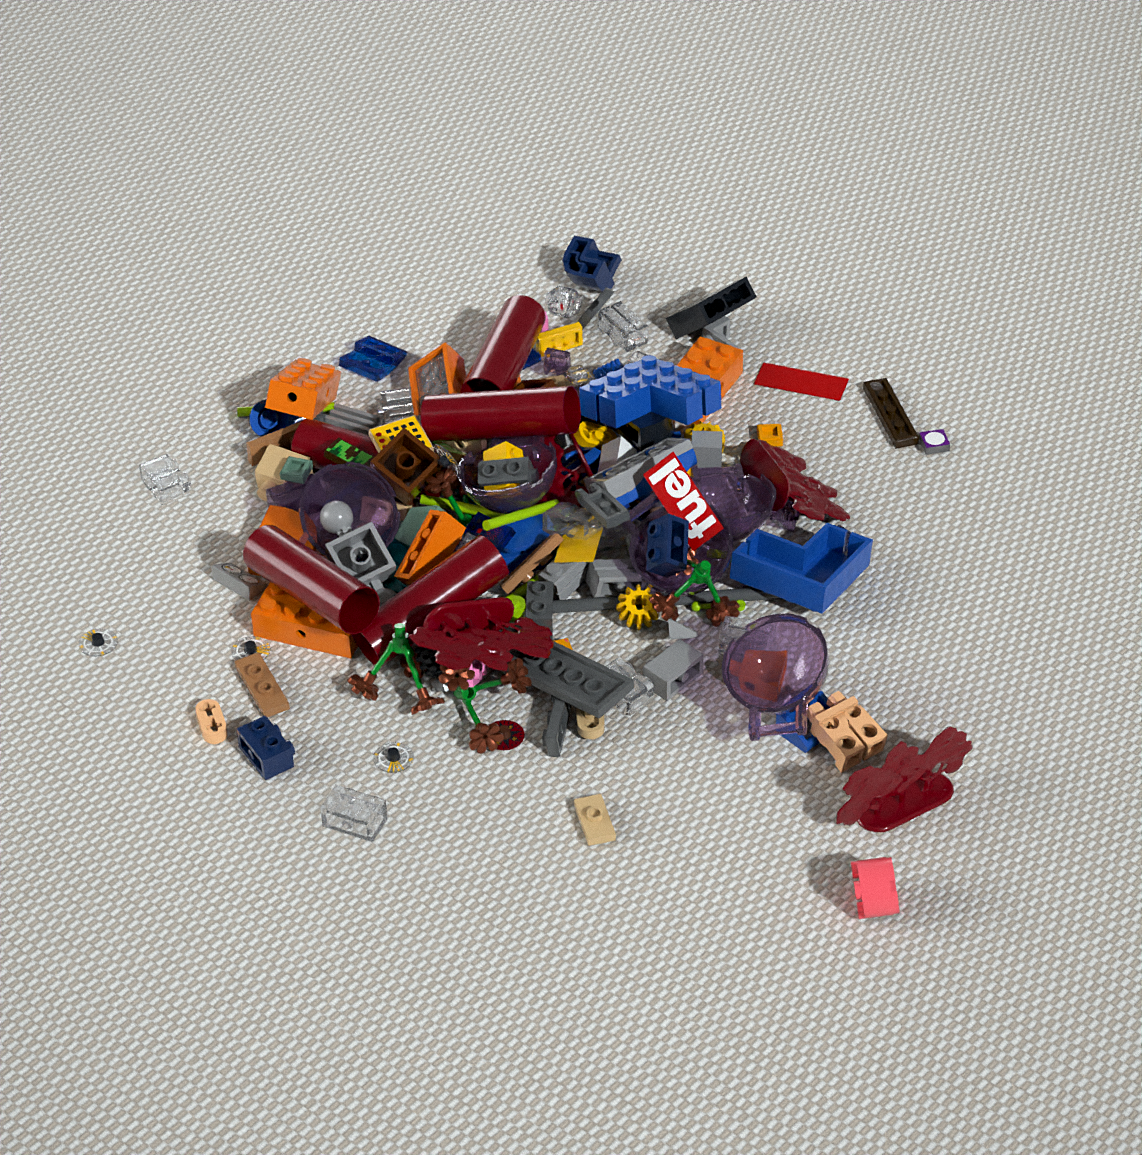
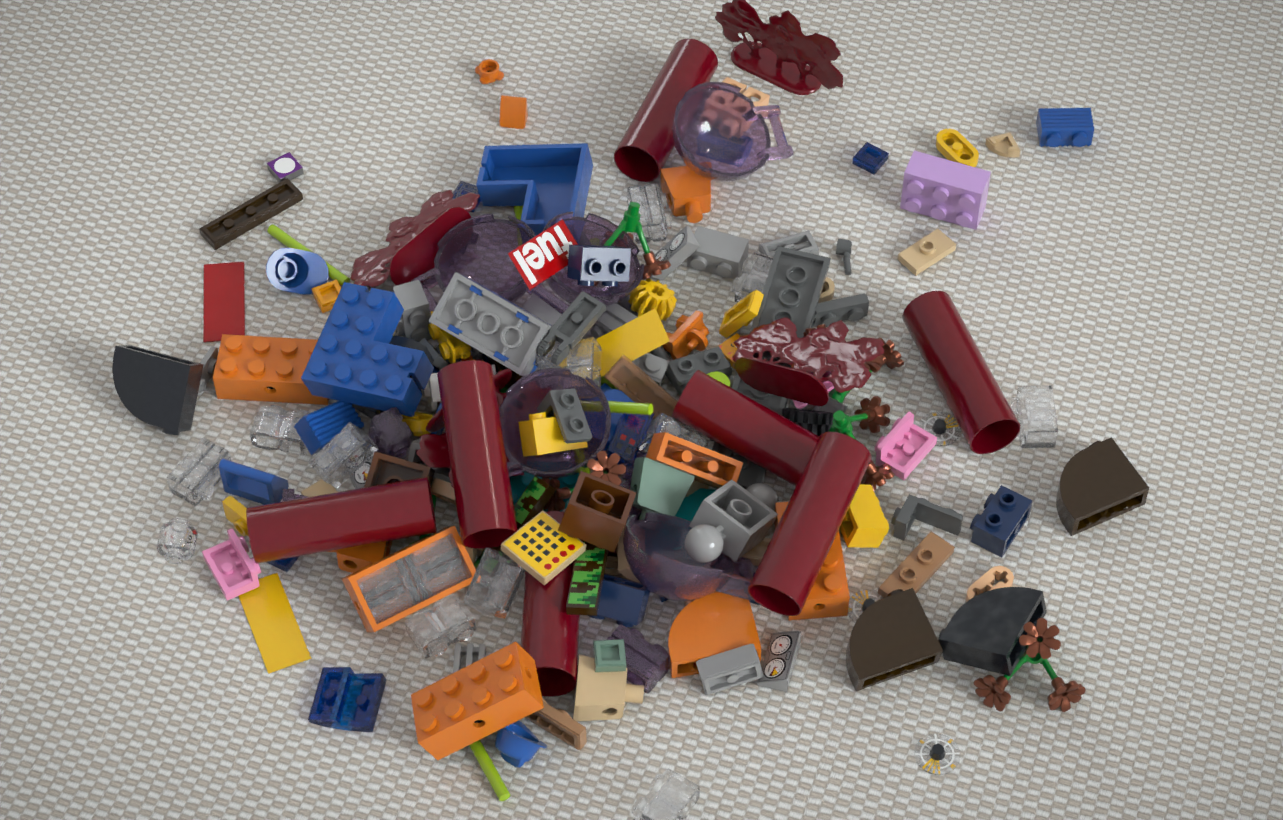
camera: 115 degrees left, 10 degrees up
piece [434,444,461,475] -> none
dark blue brick [562,235,622,292] -> none
dark grey tile [577,287,615,330] -> none
coral brick [851,857,900,919] -> none
none -> blue tile [219,459,289,505]
none -> yellow sticker [239,573,312,674]
none -> piece [266,248,329,294]
none -> lime bar [267,224,350,286]
none -> orange plate [475,59,504,84]
none -> orange slope [499,95,528,129]
none -> dark red piece [614,39,718,182]
none -> orange hips [662,310,709,360]
none -> light grey slope [696,644,764,695]
none -> yellow plate [719,290,764,338]
none -> light grey tile [759,230,819,270]
none -> dark grey hand [836,239,852,275]
none -> yellow brick [840,484,889,548]
none -> dark brown brick [846,588,943,691]
none -> clear blue tile [852,142,889,175]
none -> bright pink bracket [875,412,937,480]
none -> dark grey bracket [891,494,963,541]
none -> lavender brick [900,151,991,230]
none -> dark red piece [902,291,1020,454]
none -> yellow plate [936,129,979,167]
none -> black brick [938,587,1047,676]
none -> copper plant [974,618,1086,712]
none -> tan tile [985,132,1020,158]
none -> blue brick [1036,108,1094,147]
none -> dark brown brick [1056,437,1149,536]

